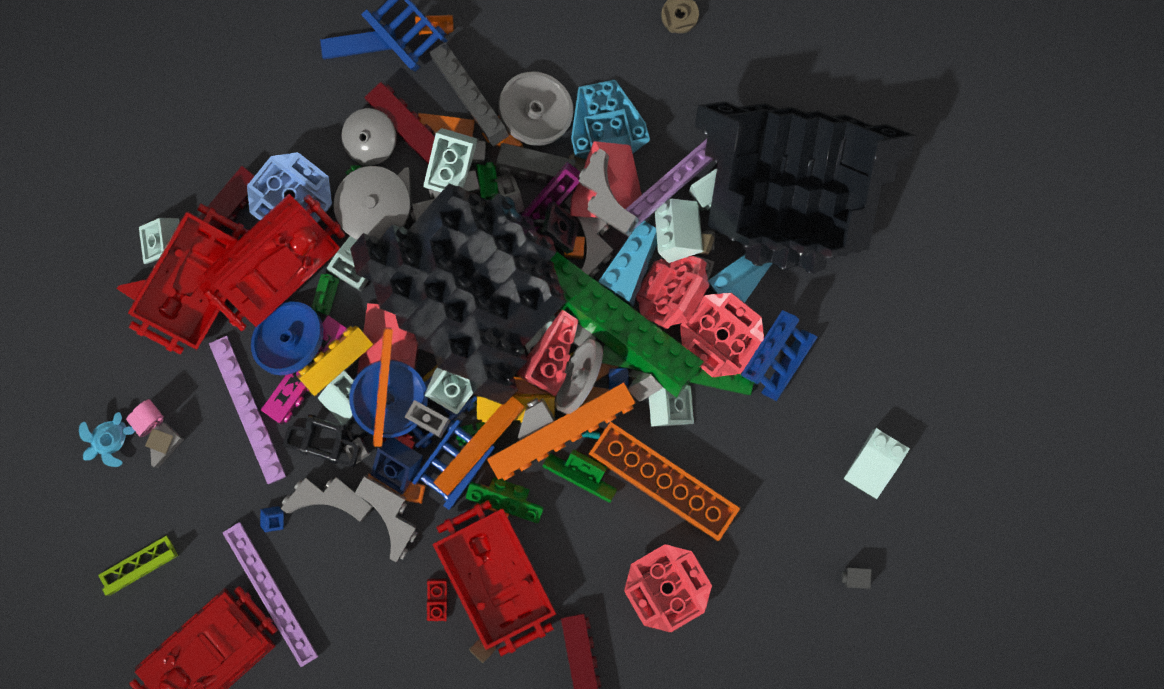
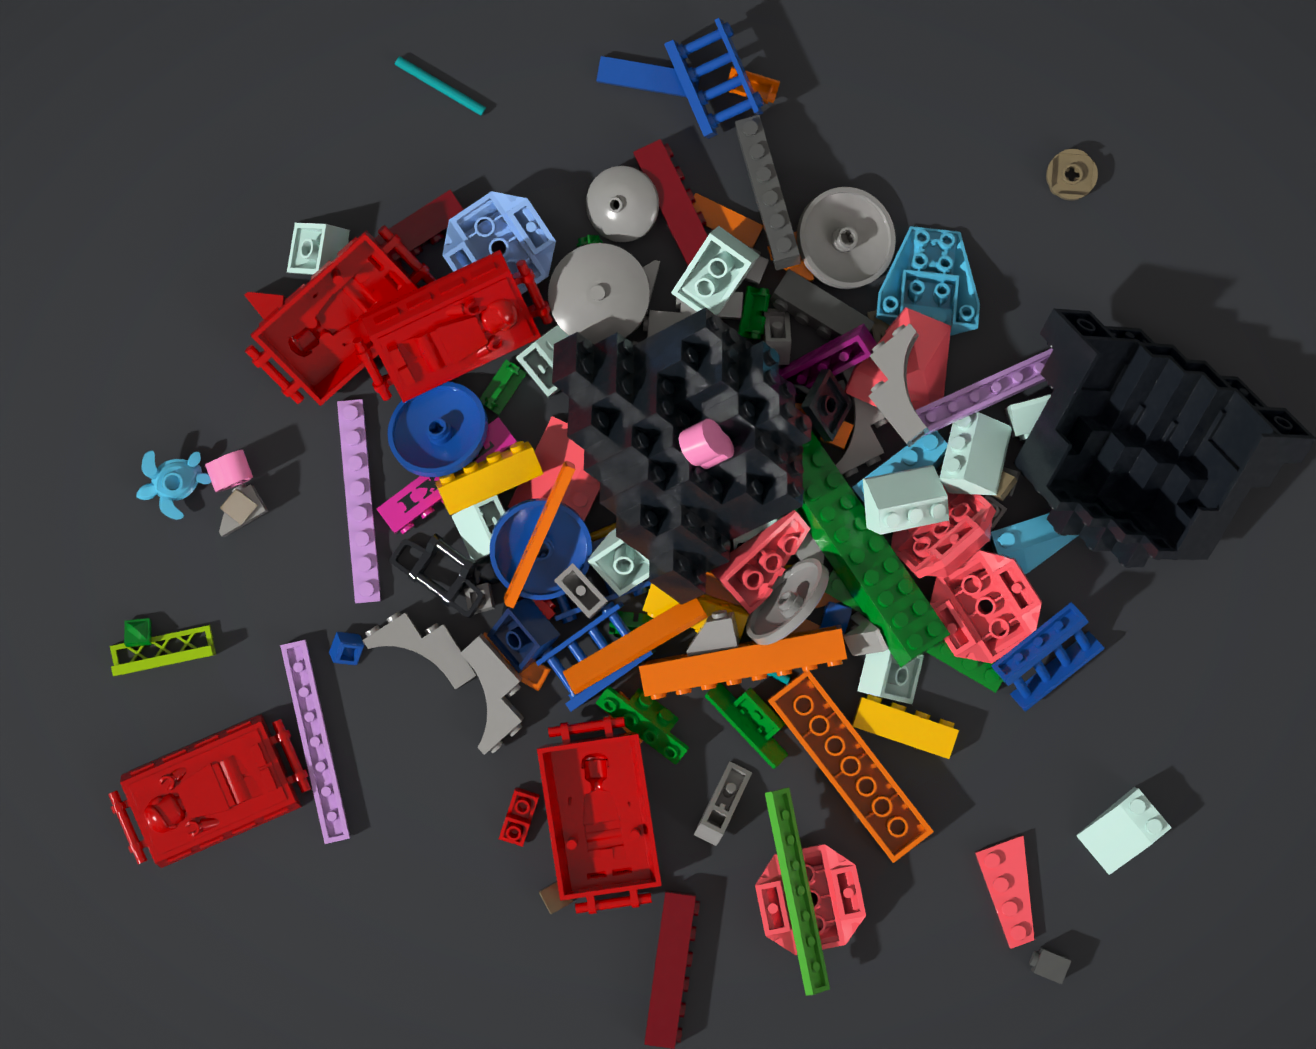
camera: 25 degrees right, 5 degrees up
none -> green tile [124,618,152,647]
none -> teal bar [395,56,486,116]
none -> bright pink piece [679,419,734,469]
none -> light grey slope [694,761,752,846]
none -> bright green plate [765,787,830,995]
none -> yellow brick [851,694,959,759]
none -> light aqua slope [863,465,949,535]
none -> coral wing [975,835,1034,949]

